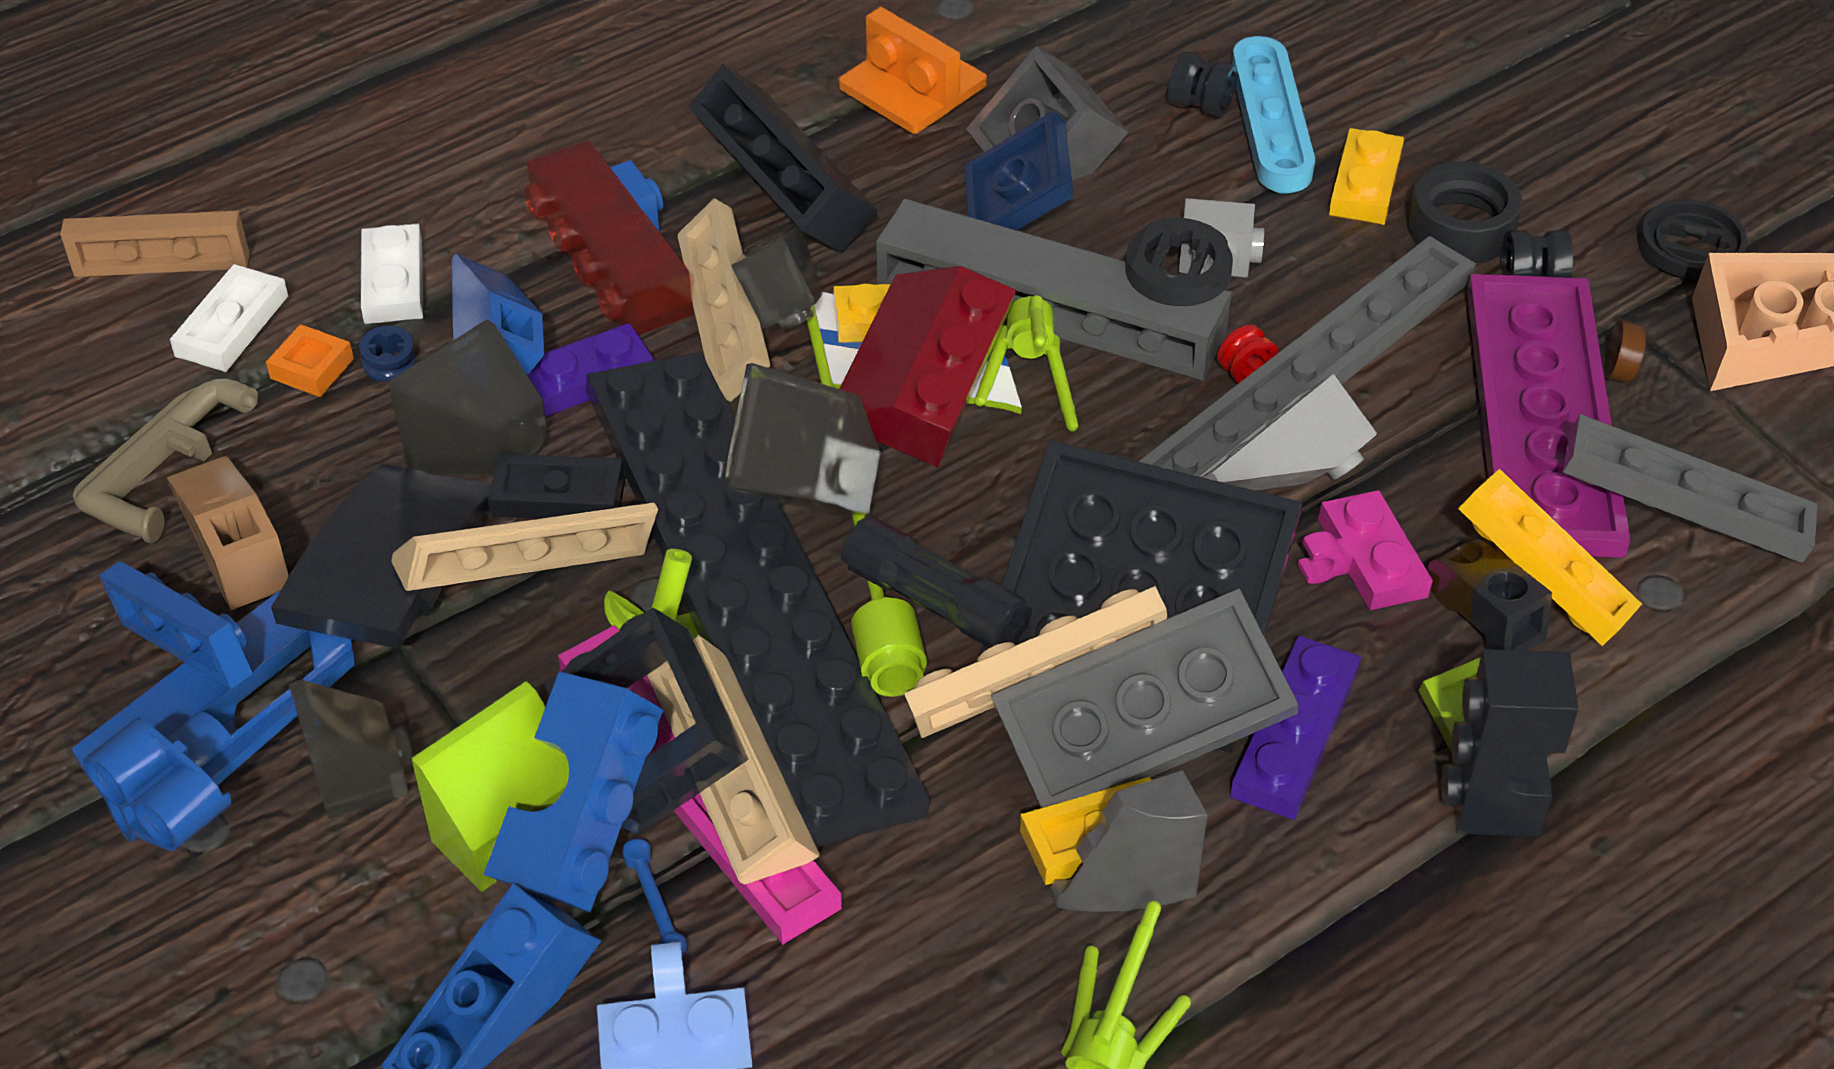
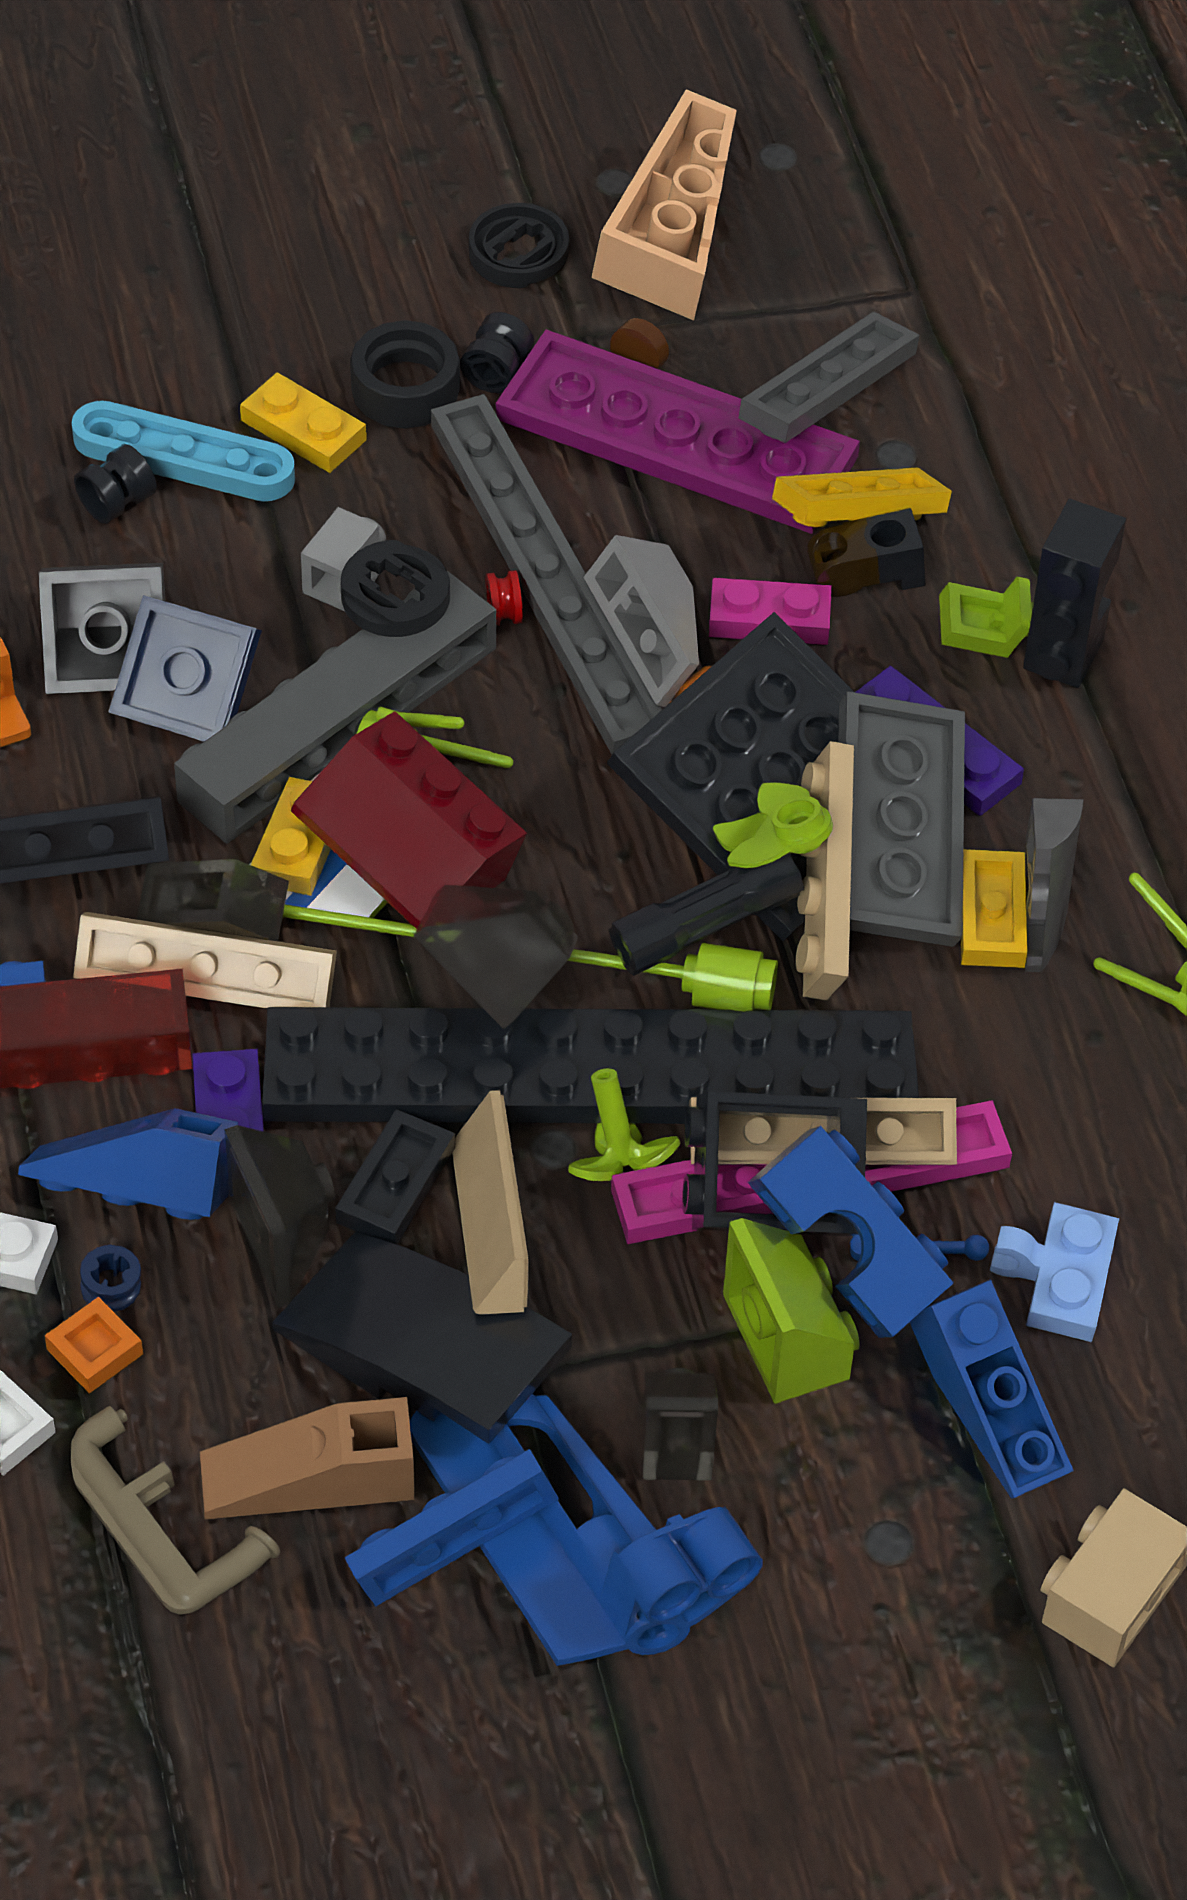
camera: 70 degrees left, 5 degrees up
none -> lime plate [713,783,833,868]

